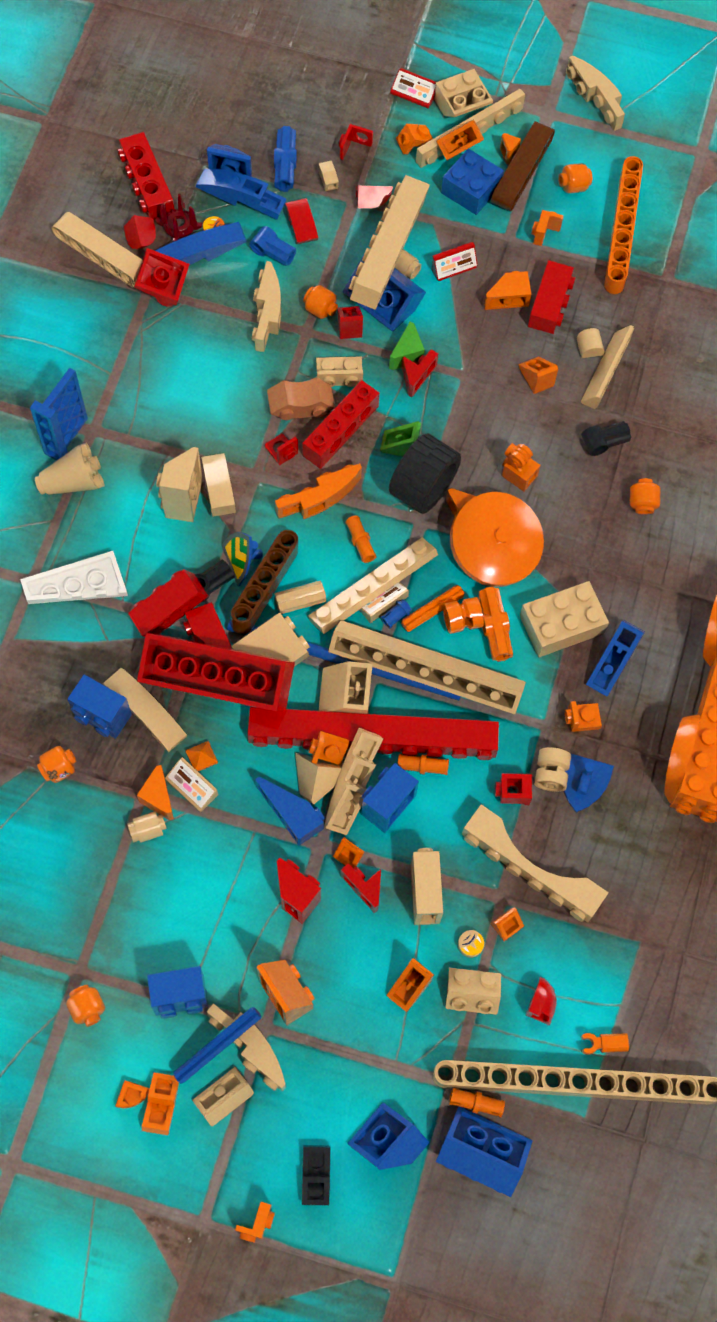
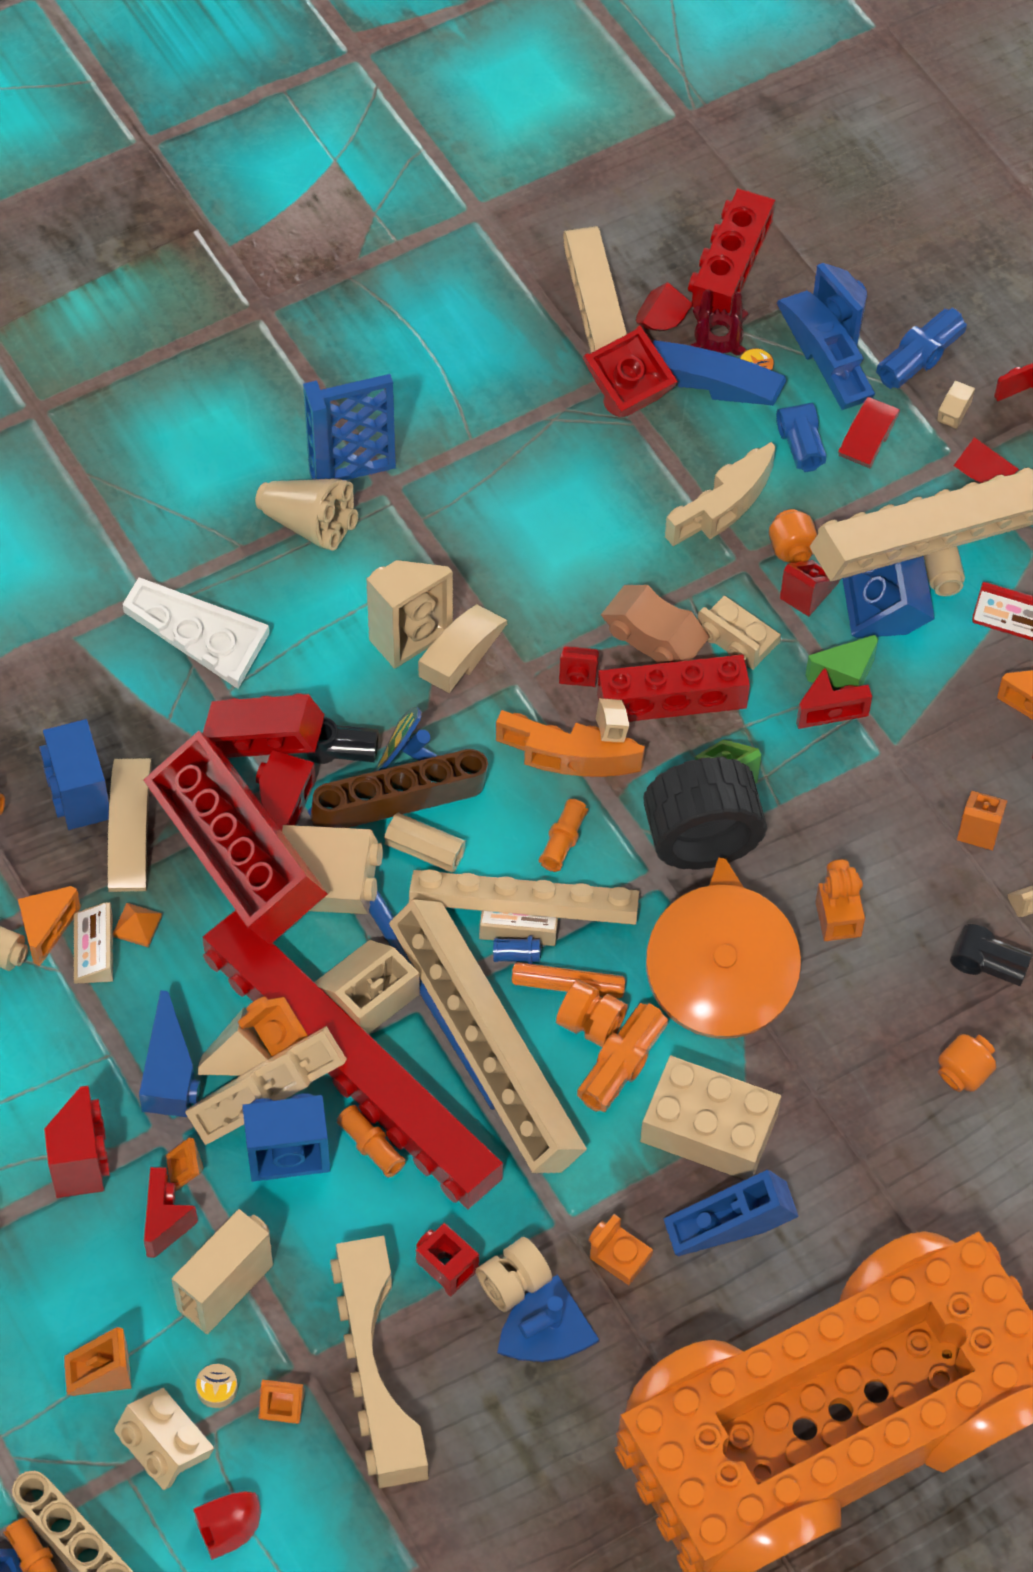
camera: 45 degrees right, 10 degrees down
none -> tan piece [596,698,629,742]

